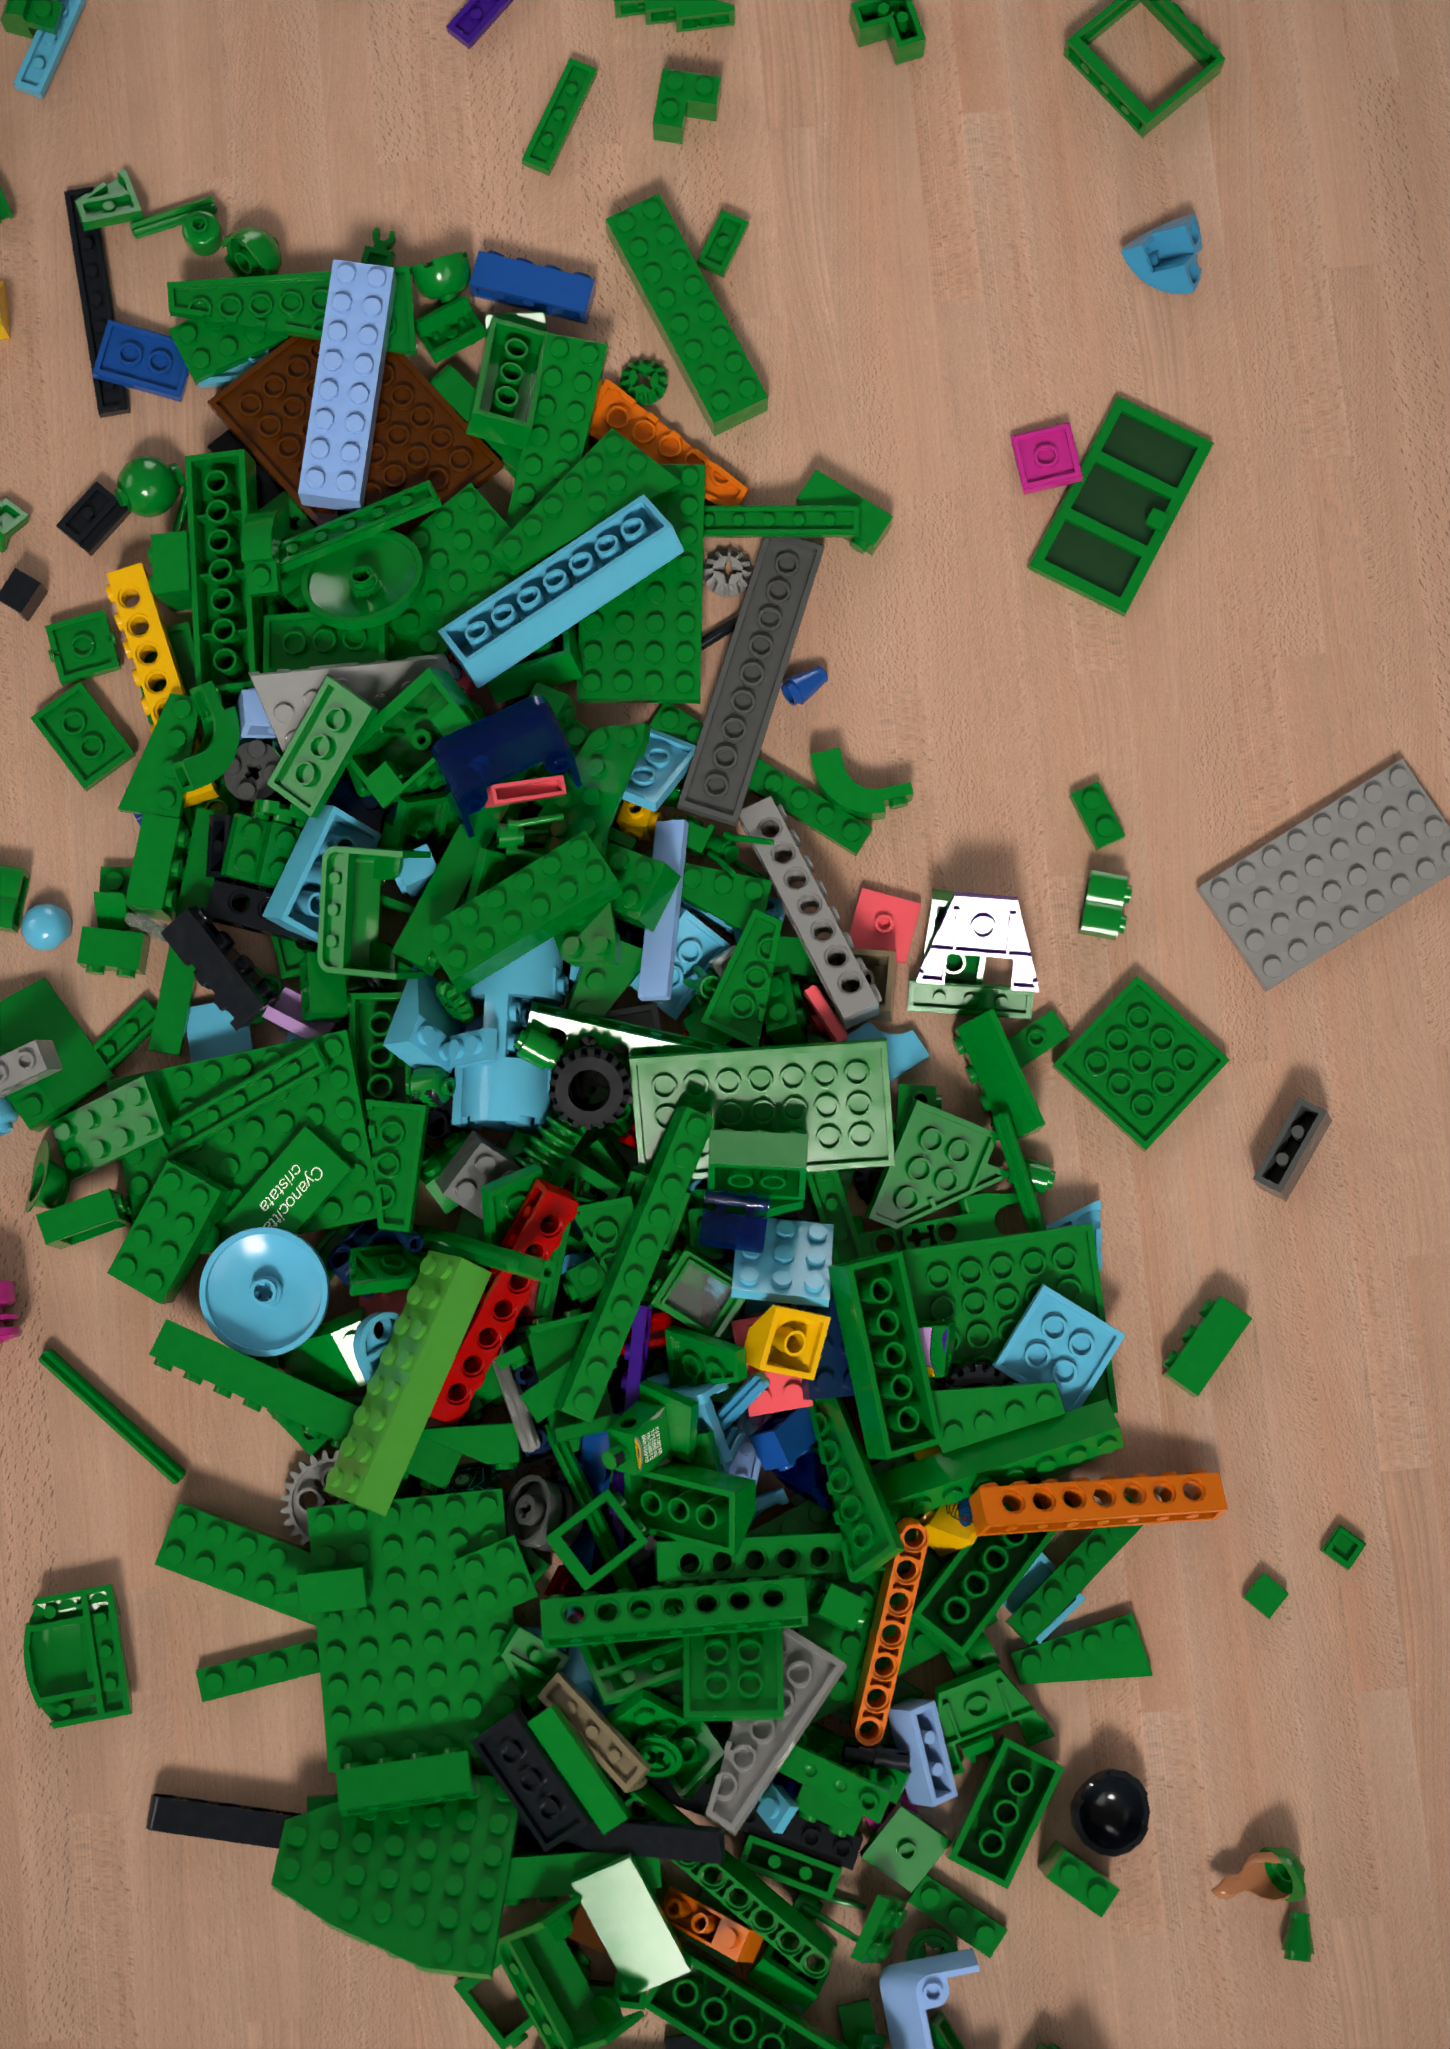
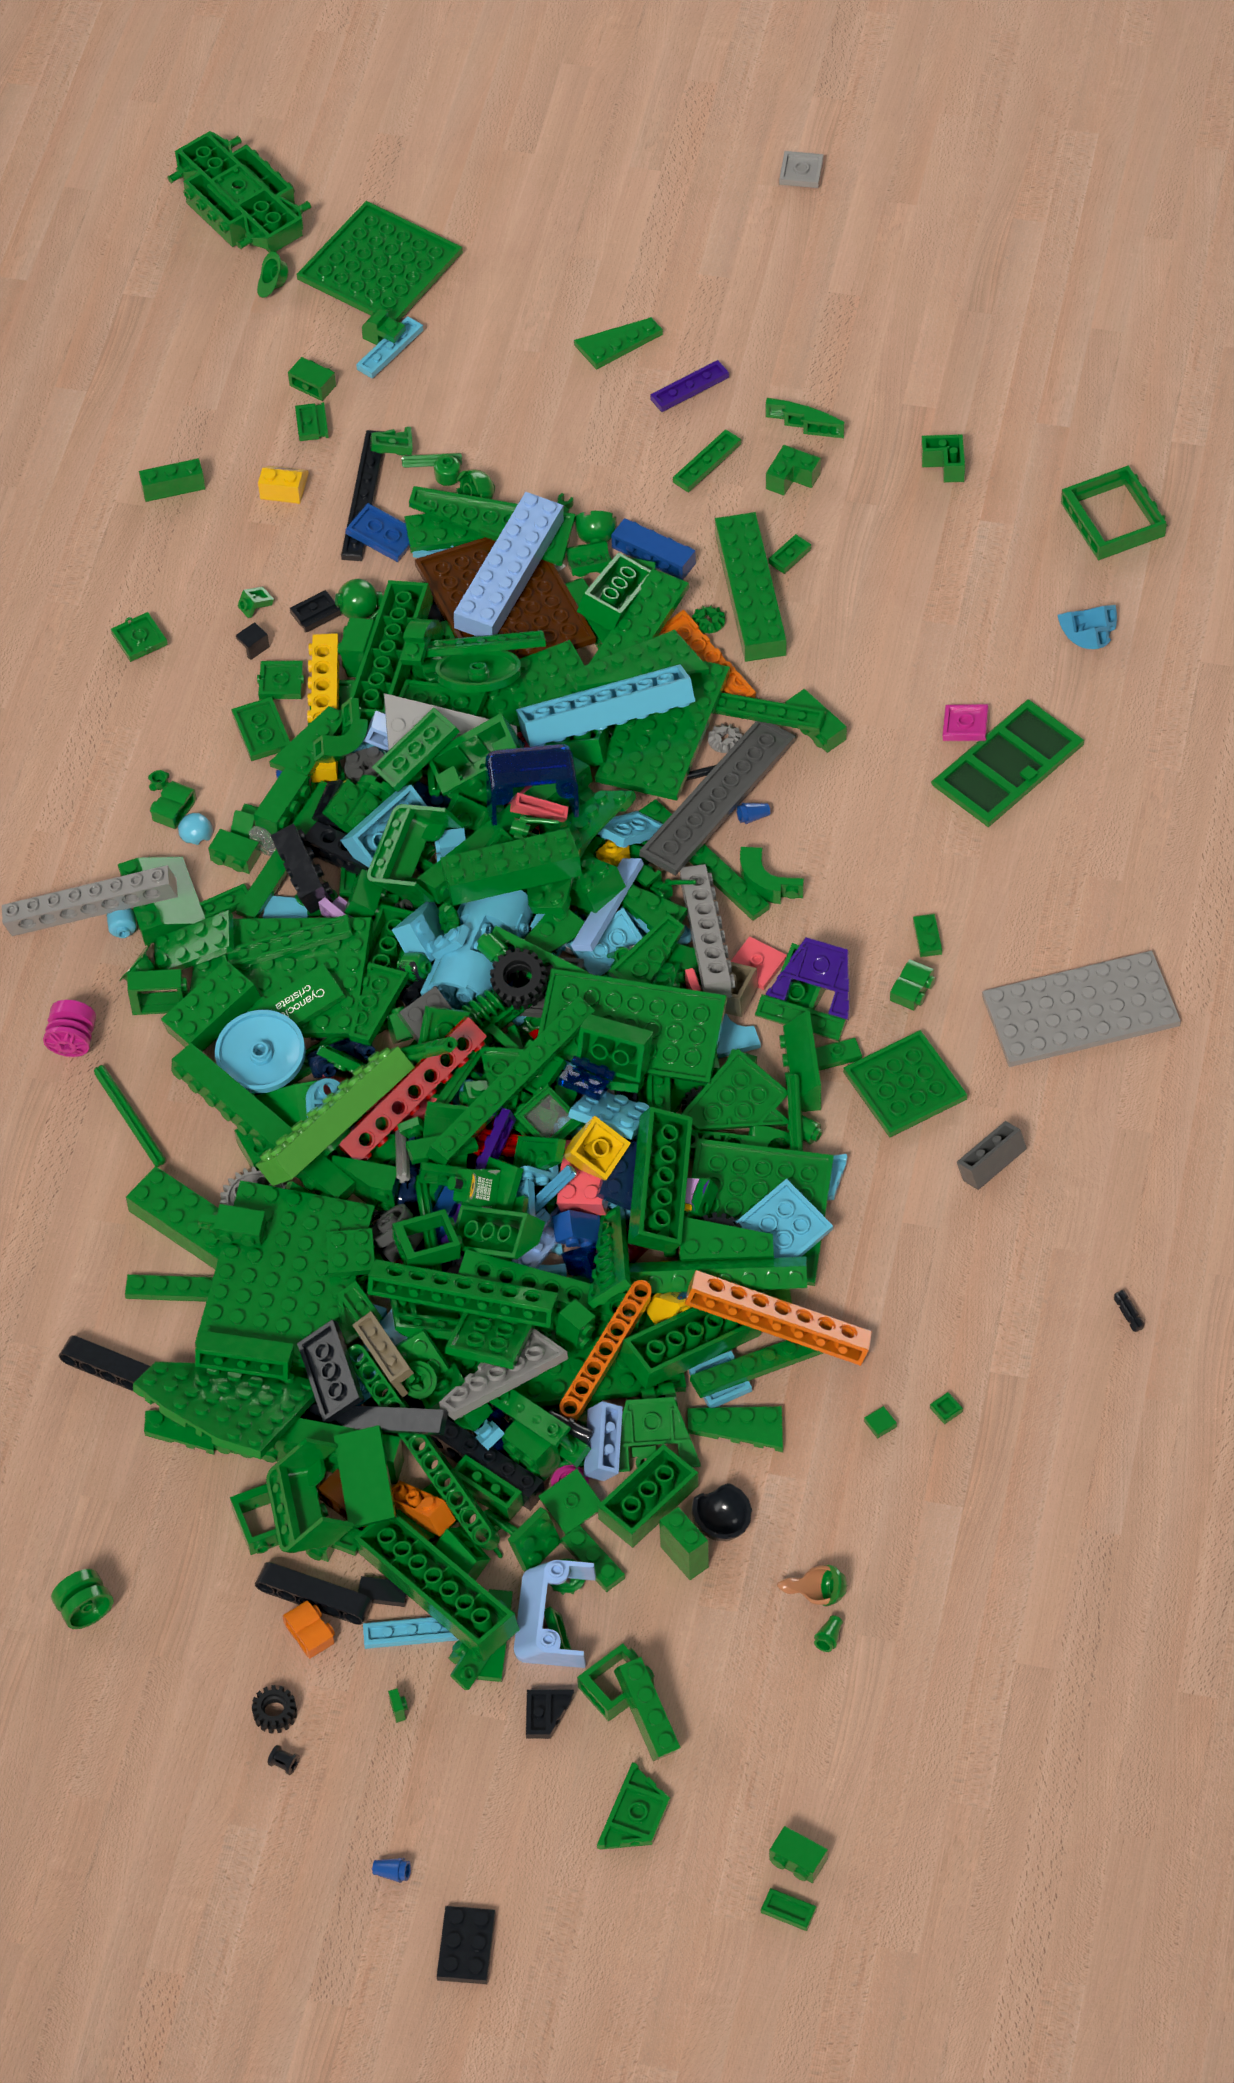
camera: 20 degrees right, 25 degrees down
green slope [24,1584,132,1729] -> none
green tile [527,1703,632,1835] -> none
green brick [1162,1296,1252,1397] -> none

